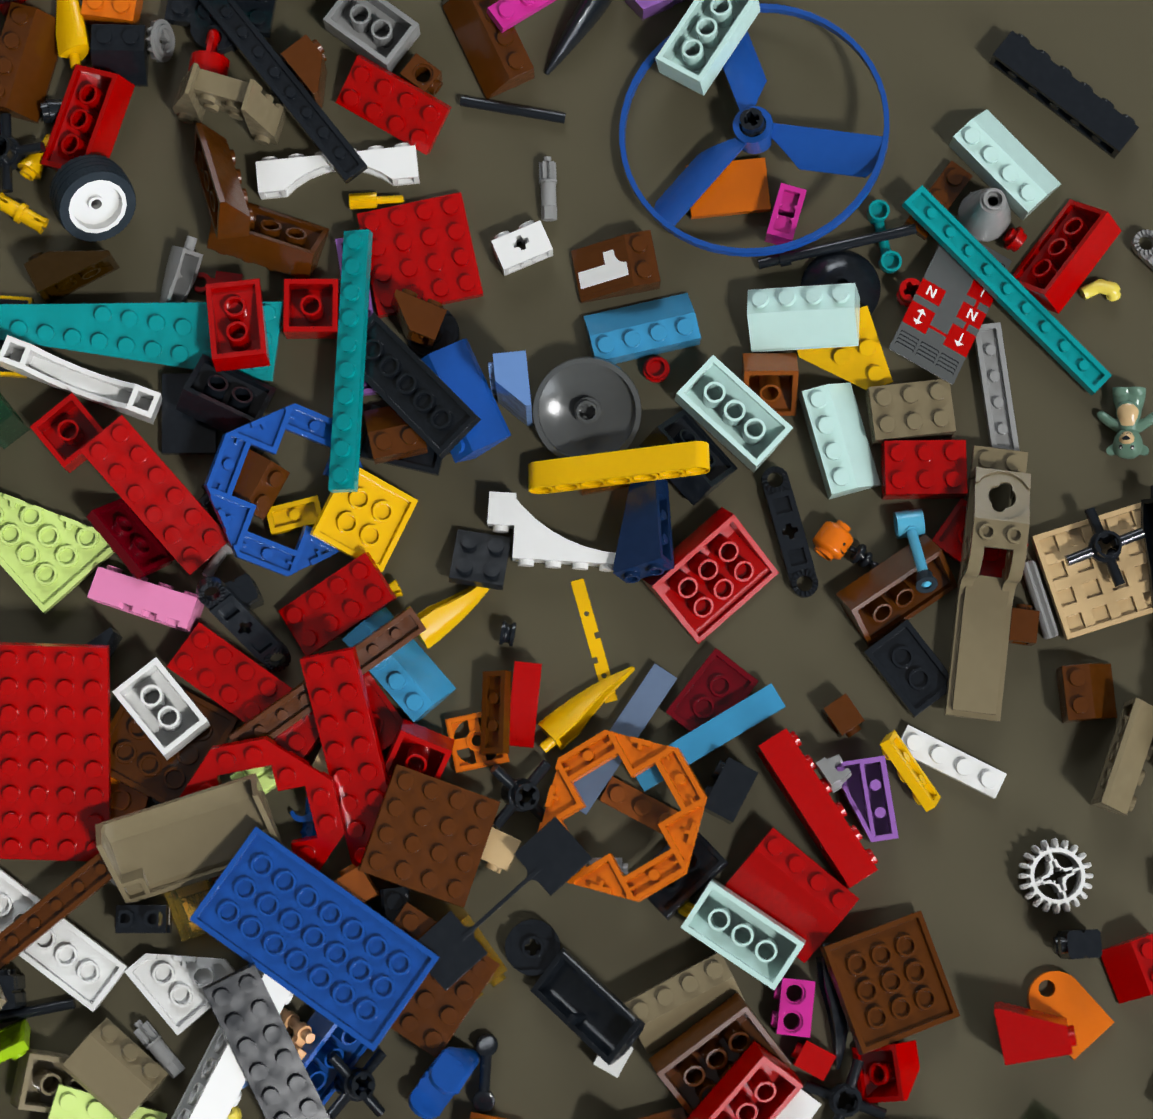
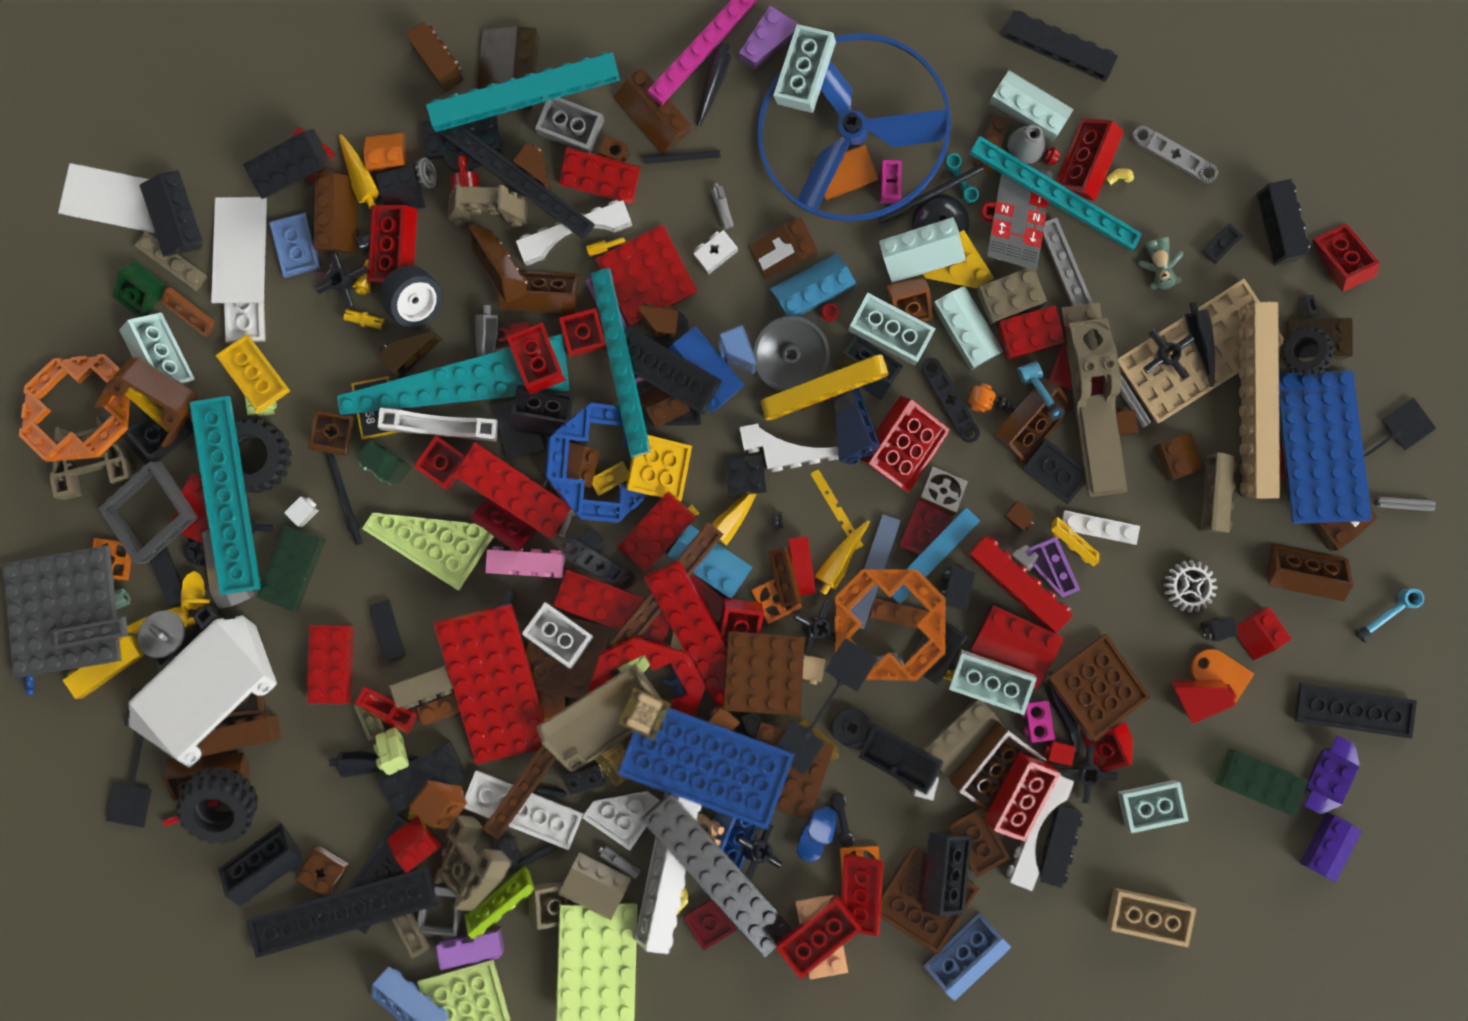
camera: 10 degrees left, 5 degrees up
none -> black piece [533,786,567,798]
none -> tile [618,687,671,740]
none -> piece [919,466,968,515]

